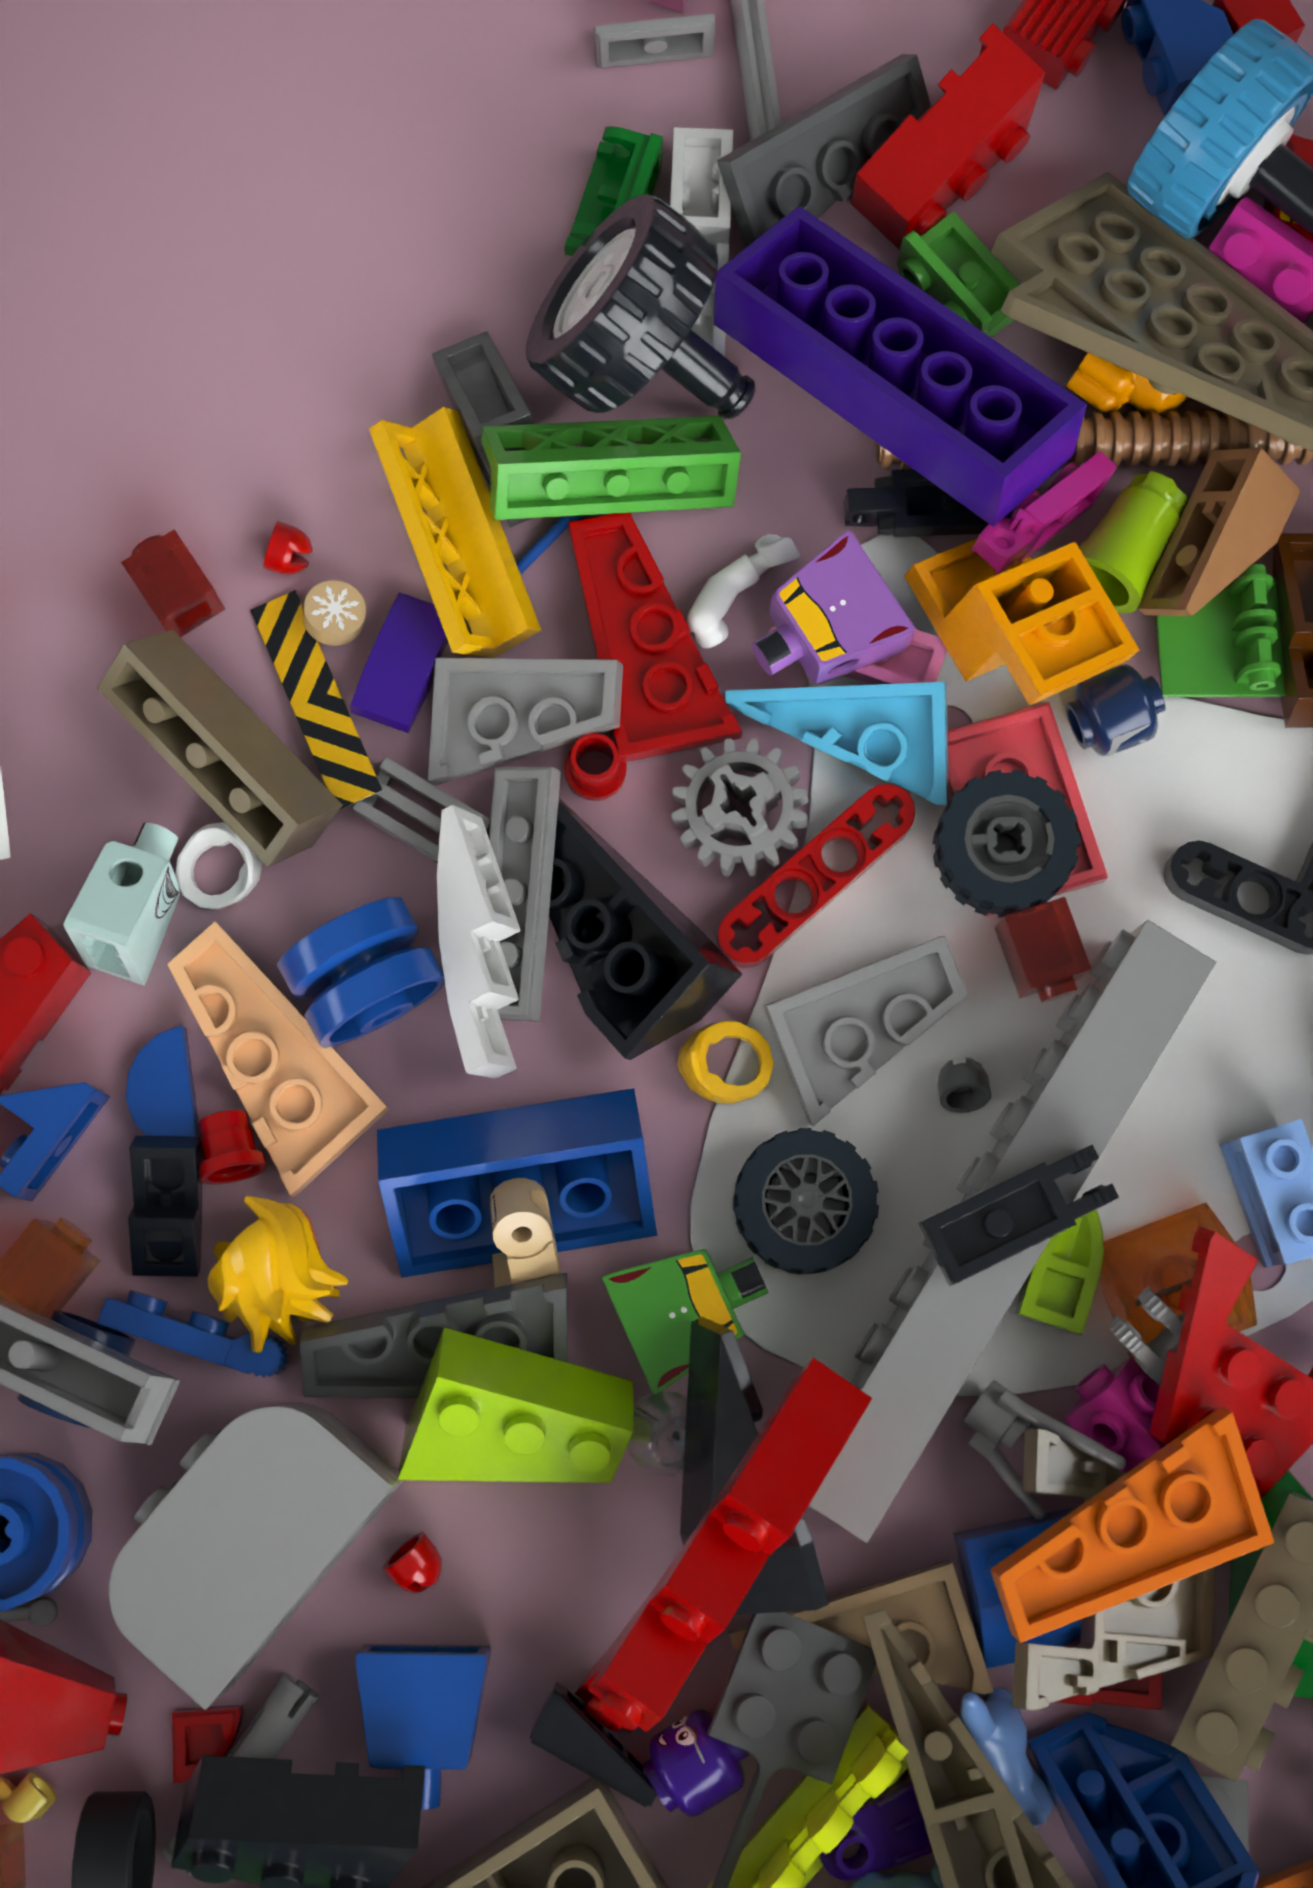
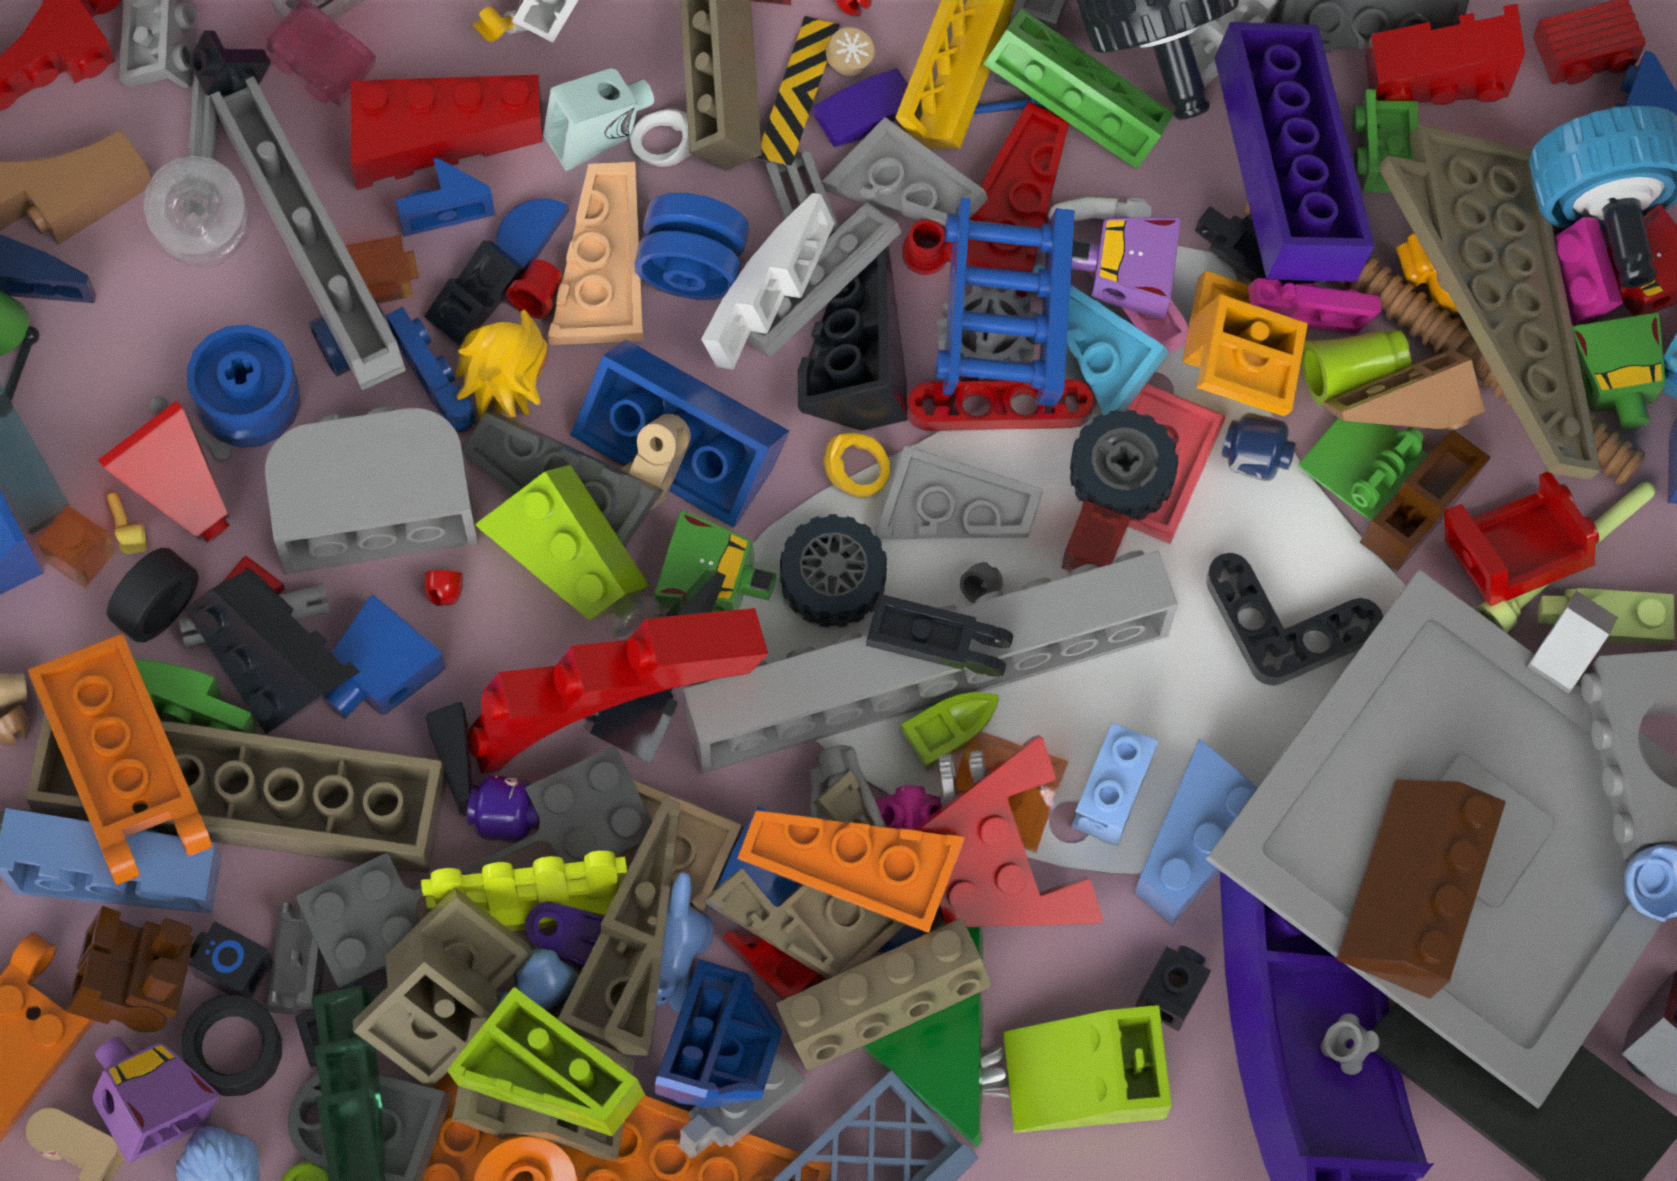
camera: 40 degrees right, 10 degrees down
none -> blue fence [935,198,1075,406]

